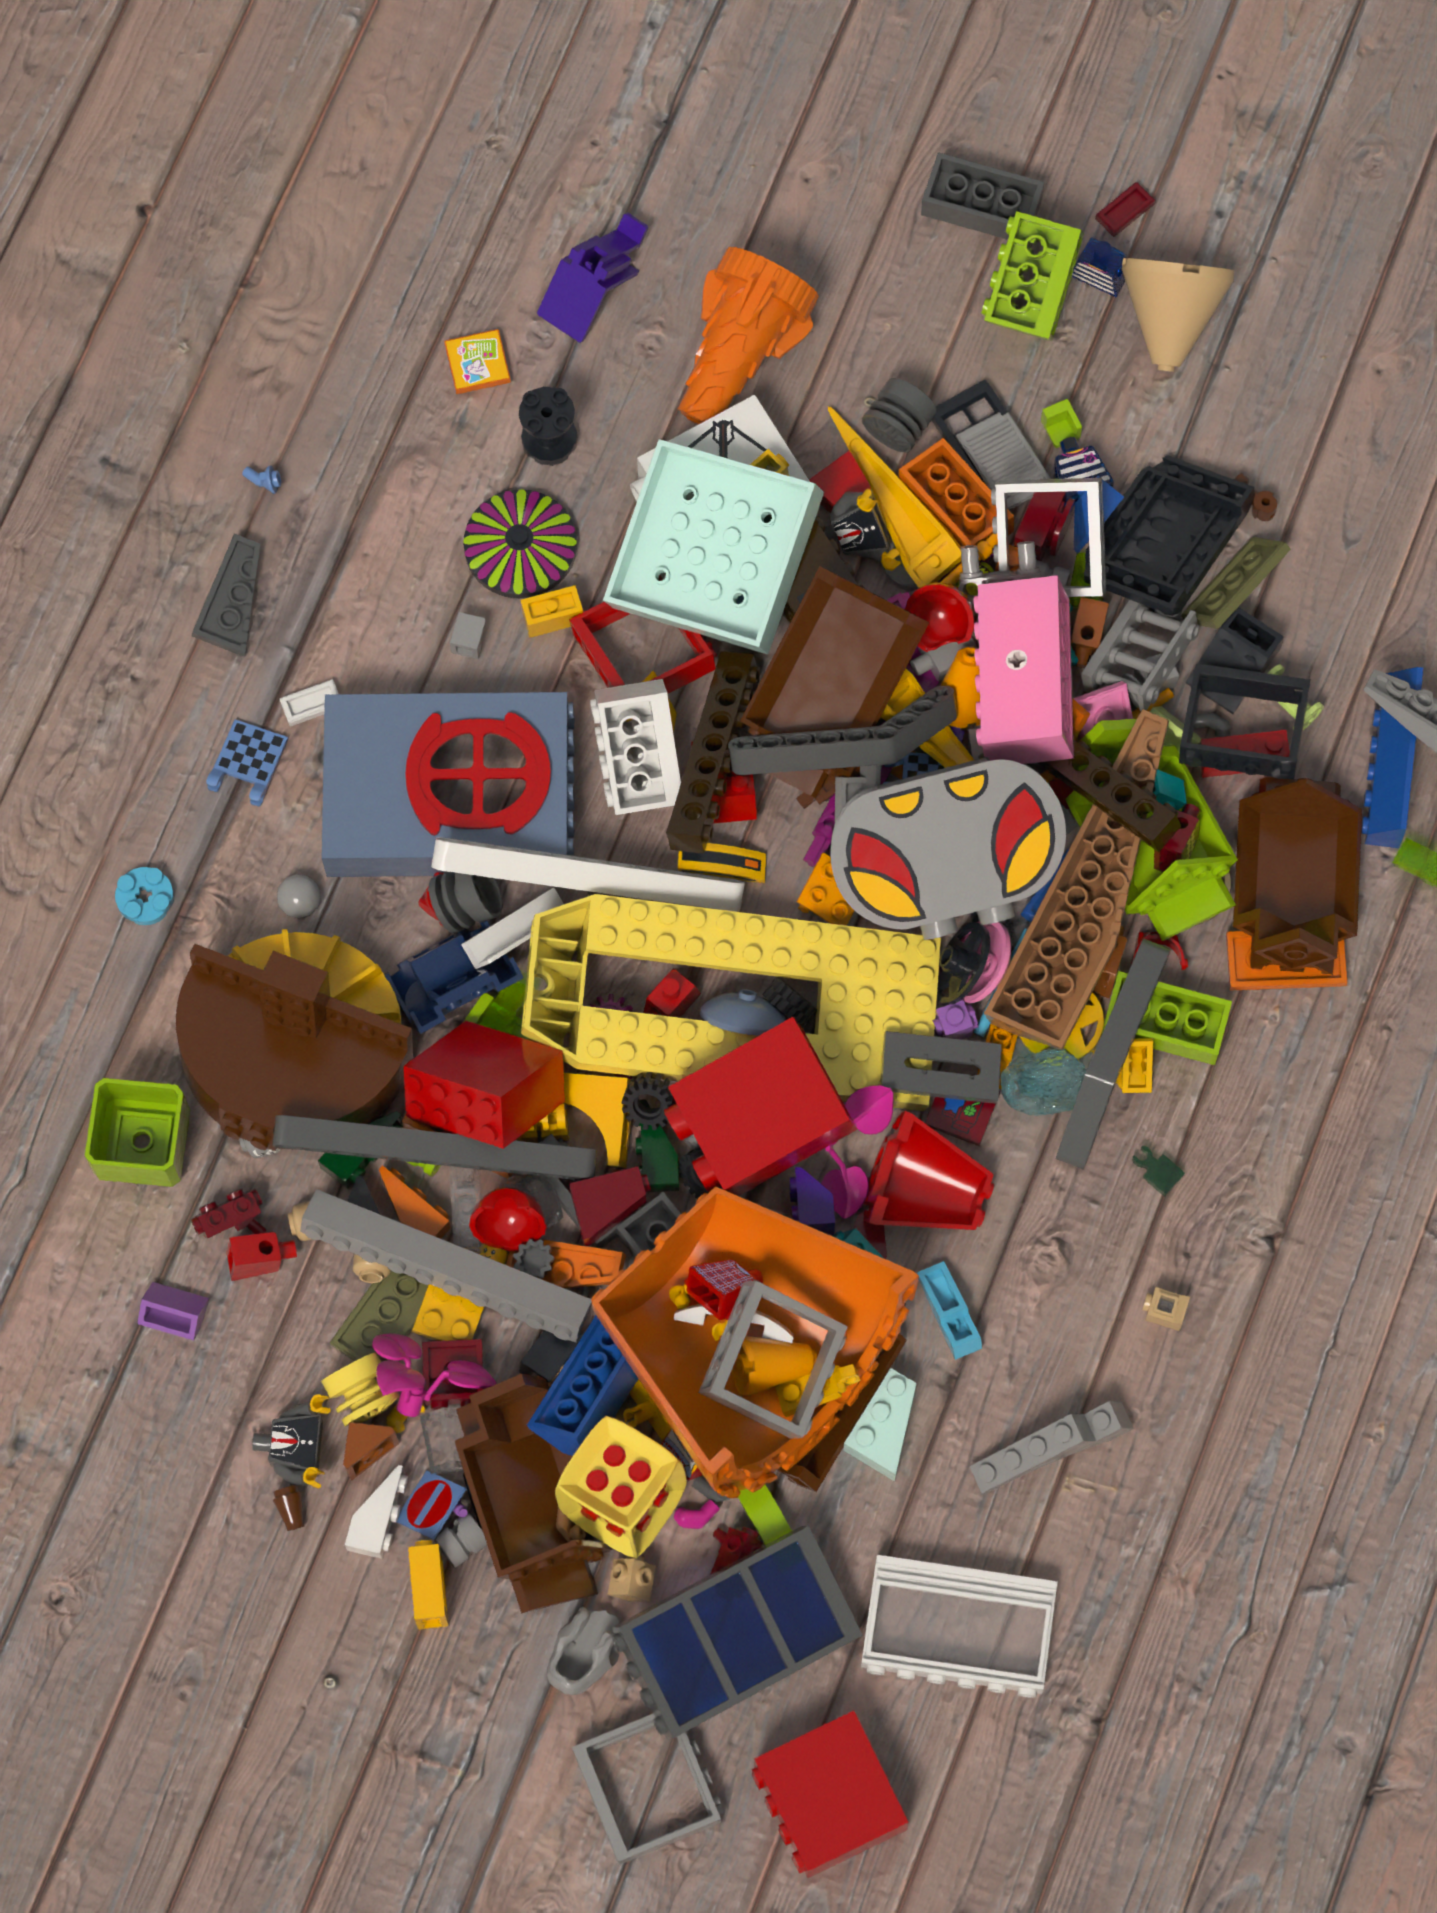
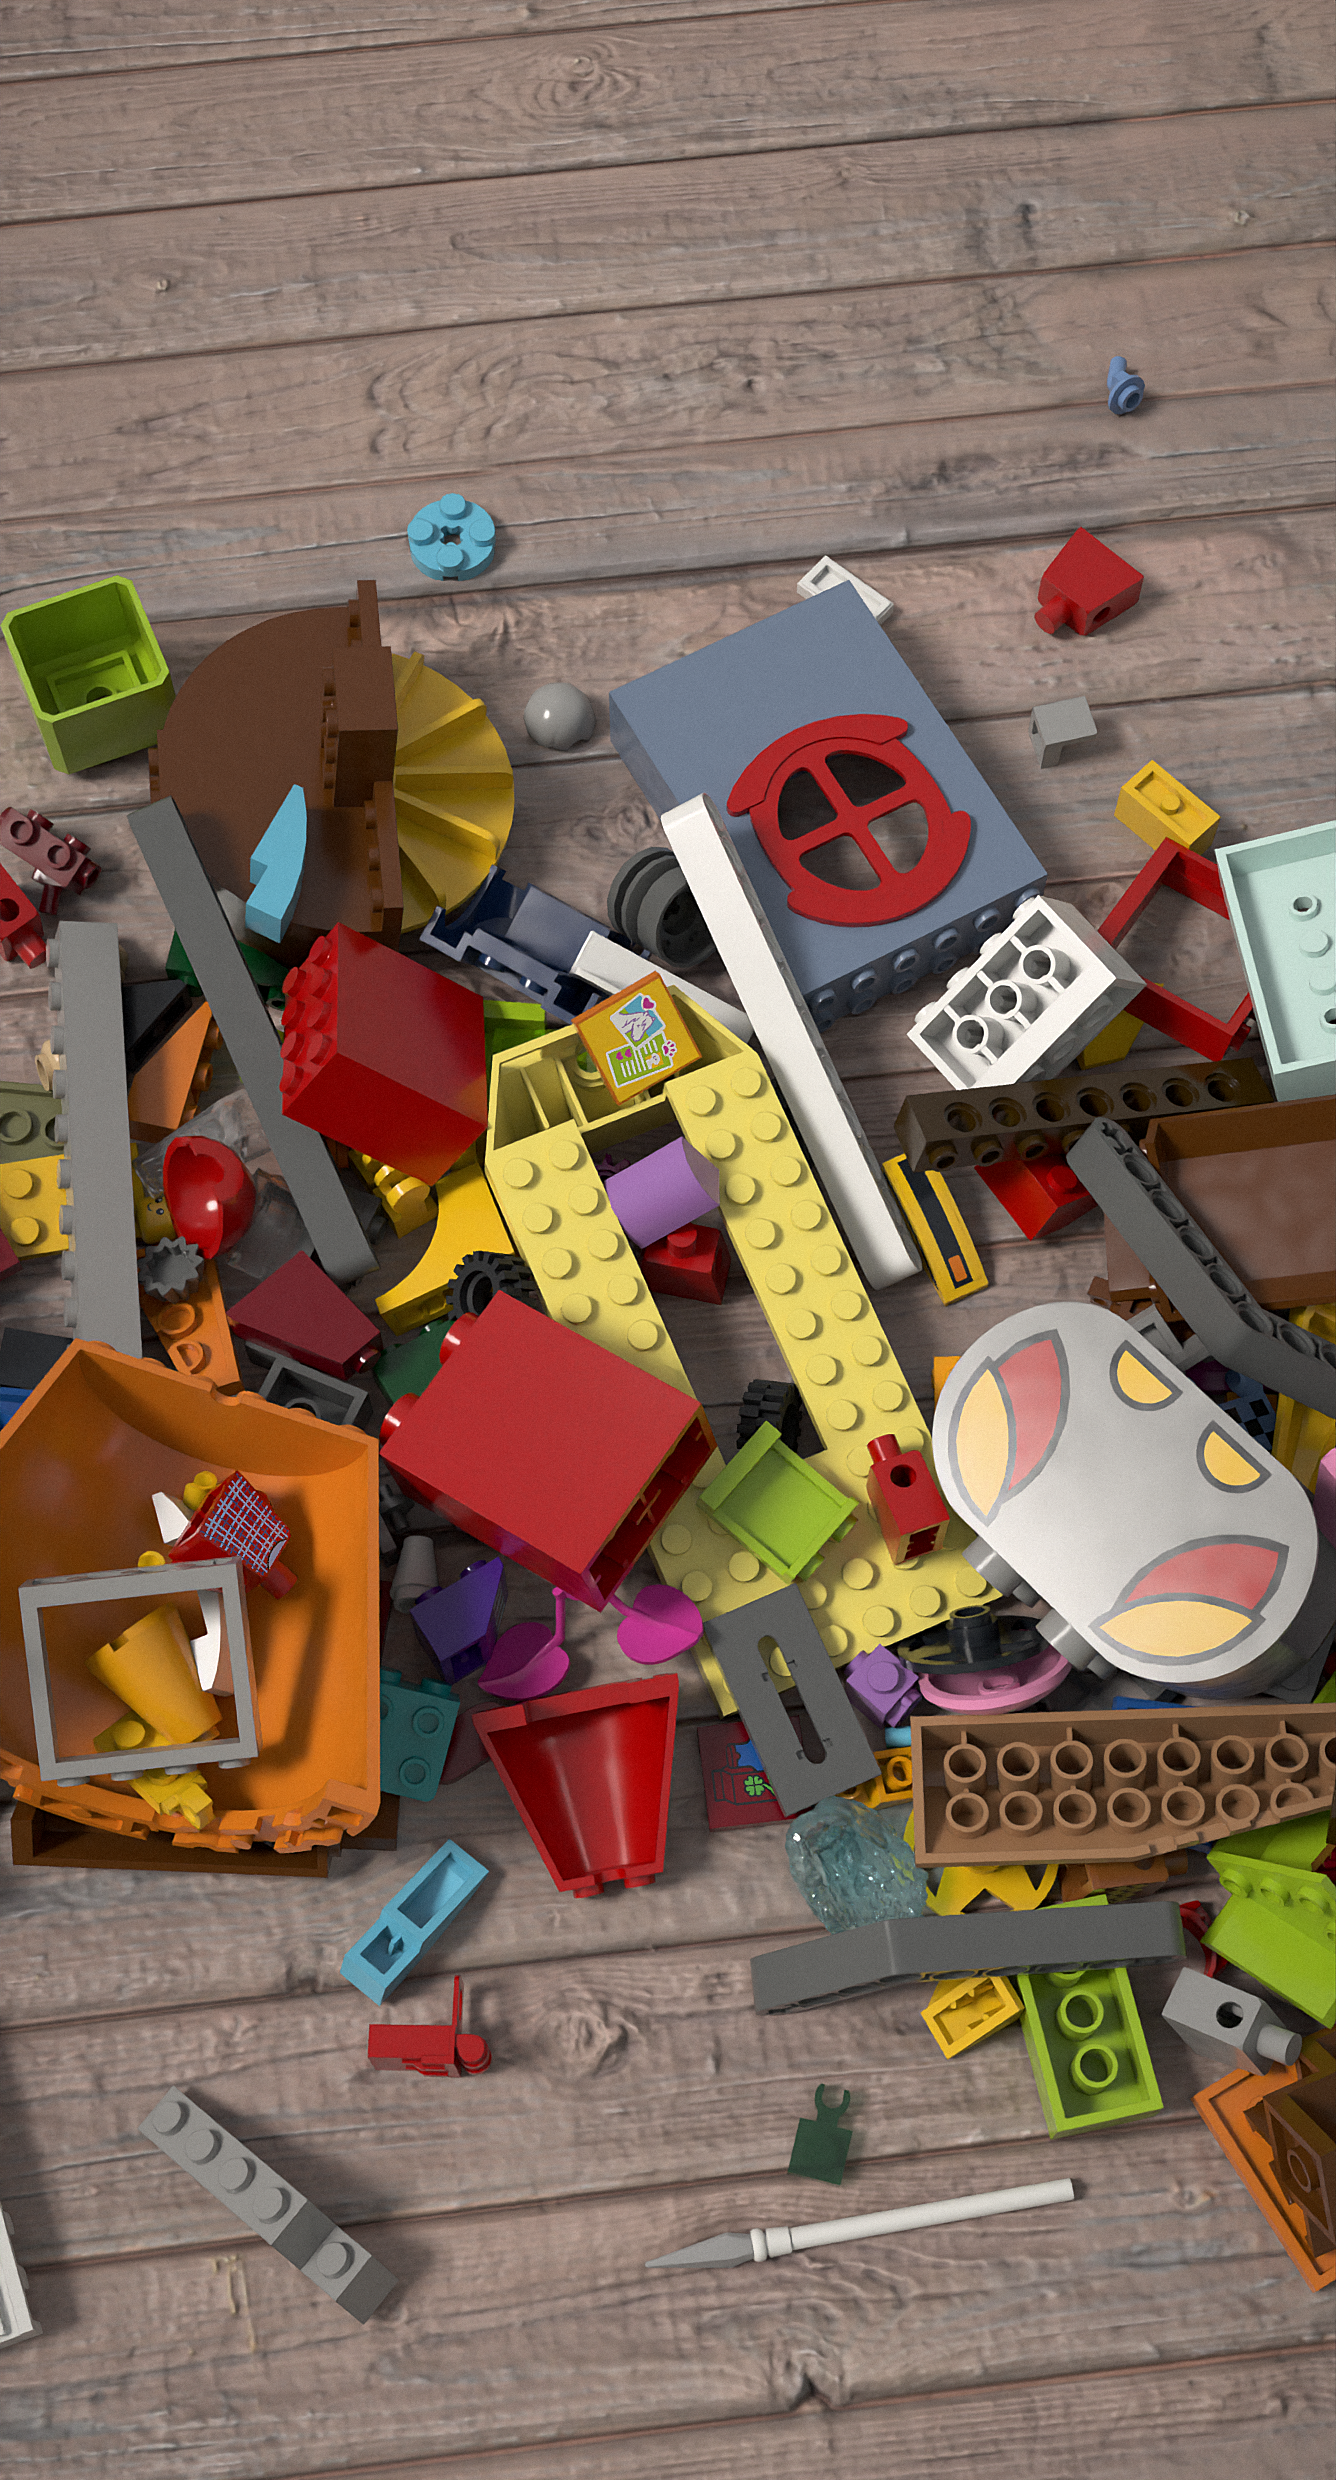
camera: 60 degrees right, 5 degrees down
dark grey wing [192,533,261,657] -> none
medium blue flag [206,719,288,807] -> none
dish [463,489,577,598] -> none
sand blue dish [700,989,788,1035] -> none
light aqua wedge [843,1368,917,1481] -> none
tan window [1142,1287,1190,1331] -> none
none -> medium azure slope [245,784,307,943]
none -> red piece [367,1975,492,2078]
none -> tile [571,971,702,1106]
none -> medium lavender brick [604,1137,720,1249]
none -> white piece [645,2178,1074,2268]
none -> lime panel [696,1421,860,1586]
none -> red torso [866,1434,950,1565]
none -> red torso [1034,527,1144,636]
none -> light grey torso [1161,1967,1302,2076]

